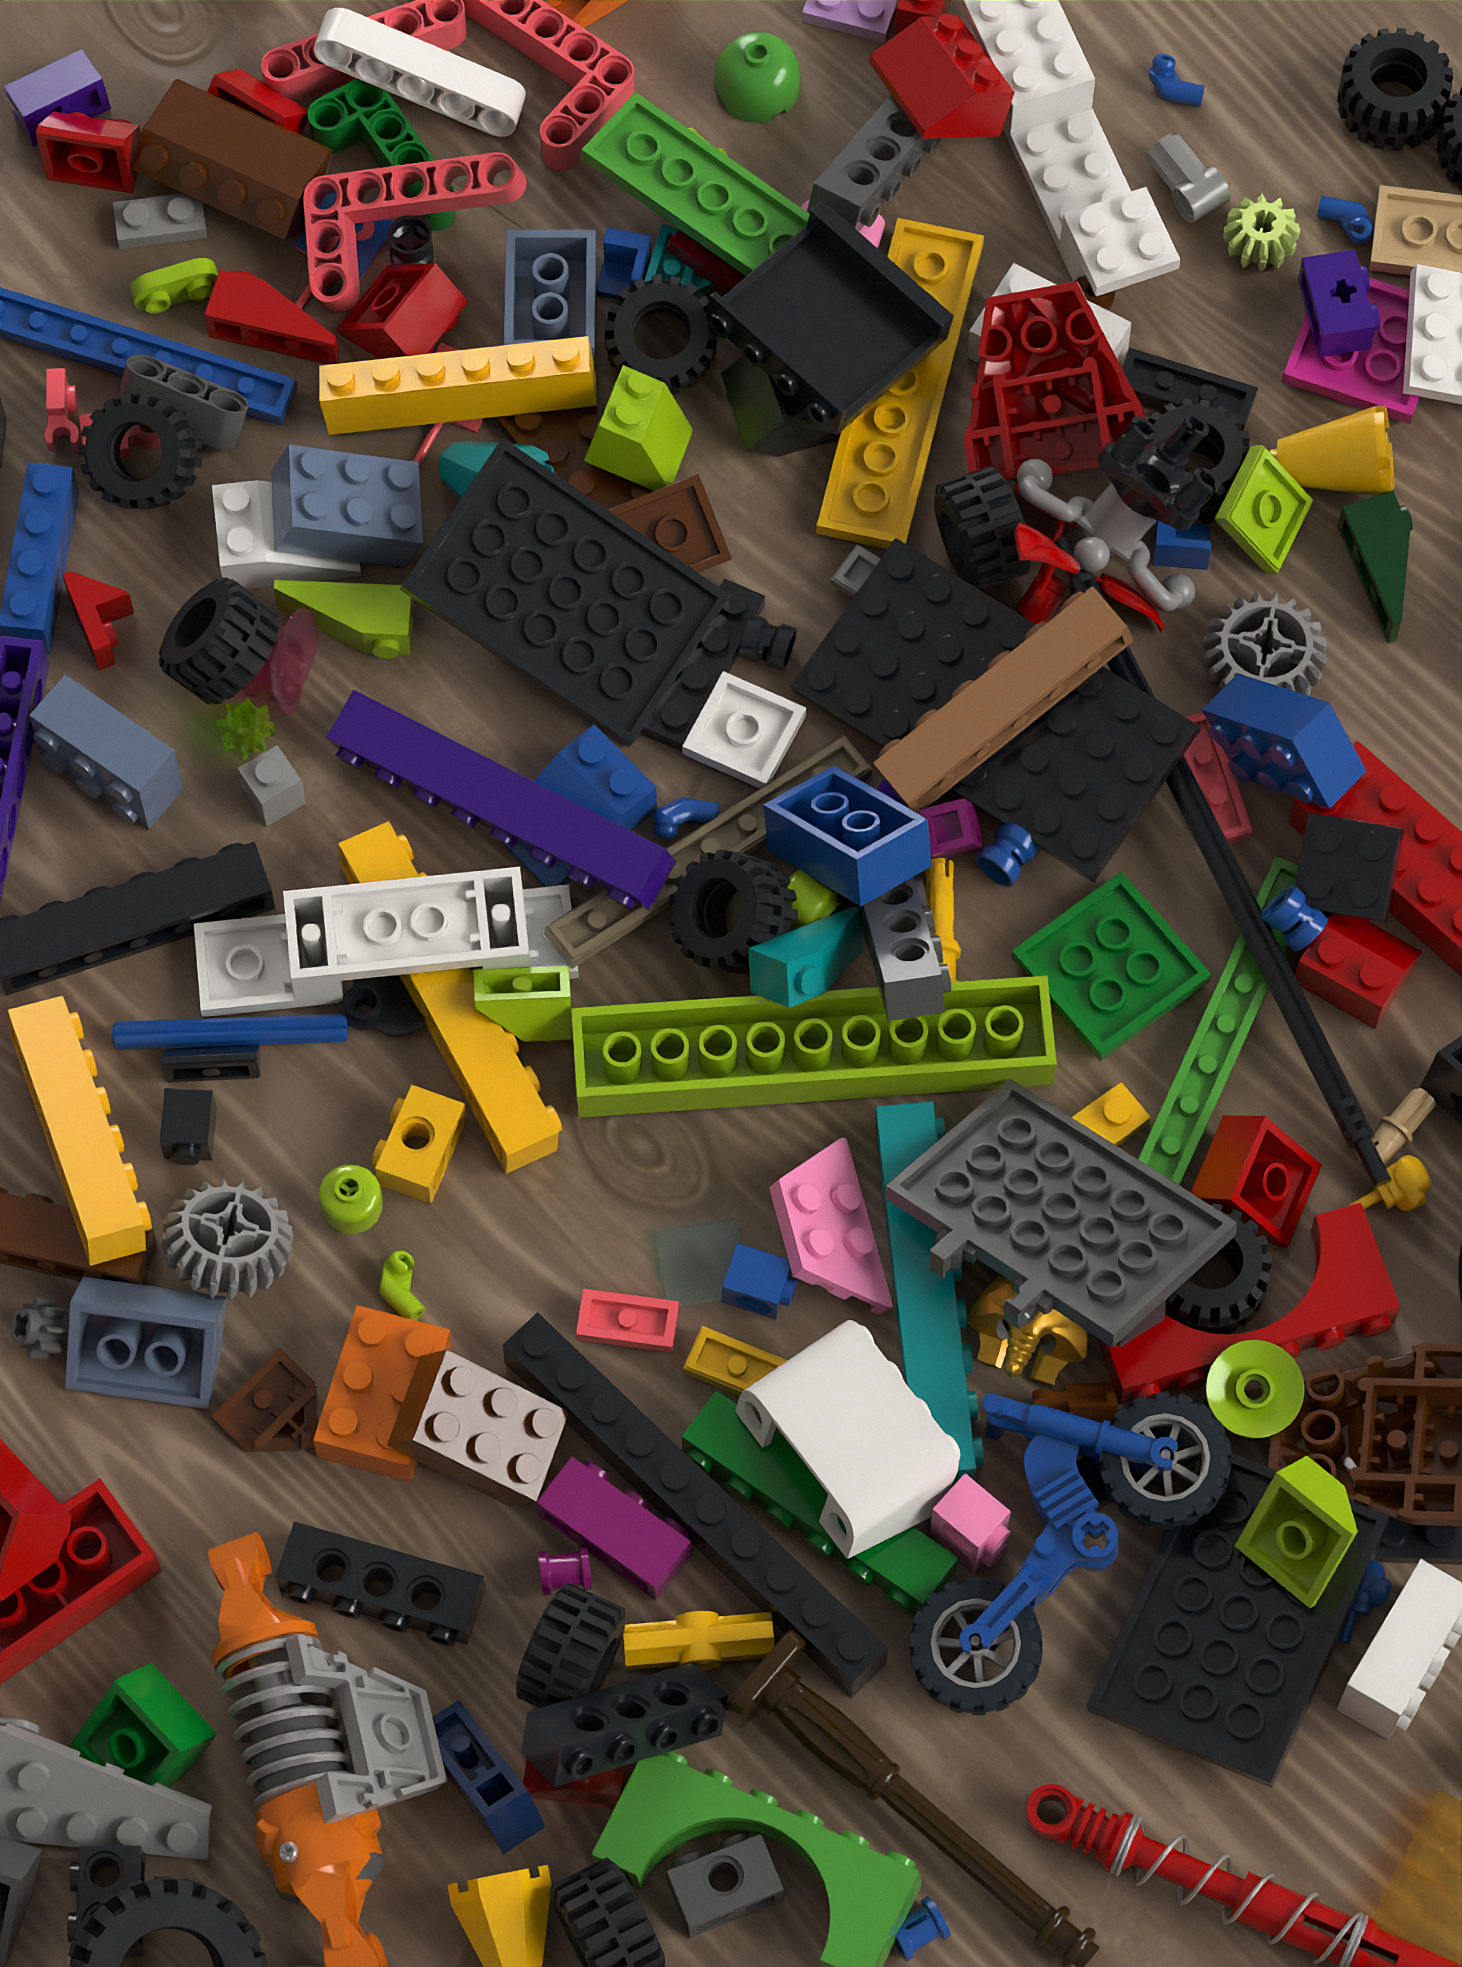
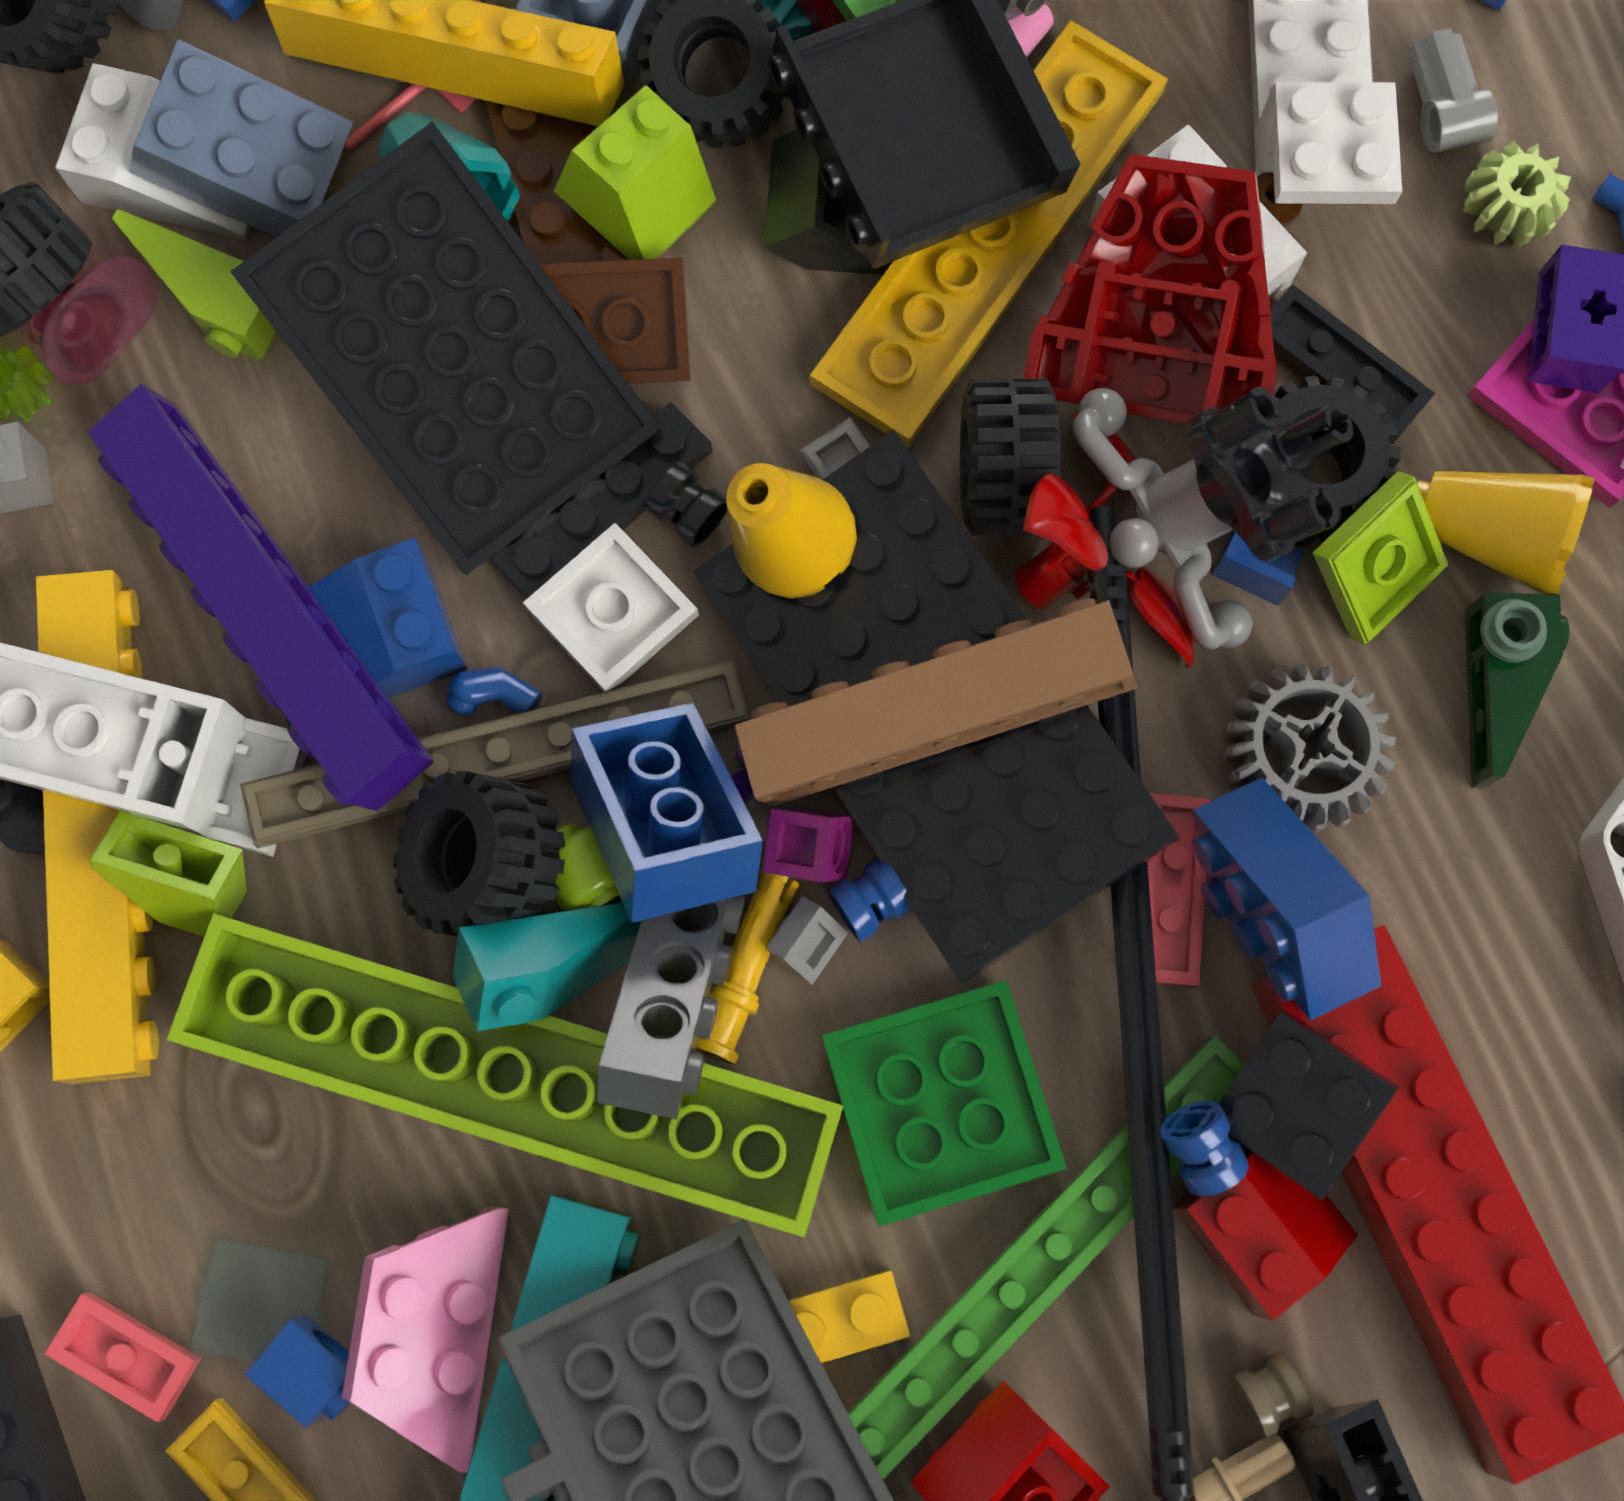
camera: 20 degrees right, 10 degrees up
none -> yellow cone [726,463,857,598]
none -> light grey plate [766,896,848,985]
none -> dark tan wheel [1231,1352,1314,1439]
none -> sand green plate [1480,599,1547,663]

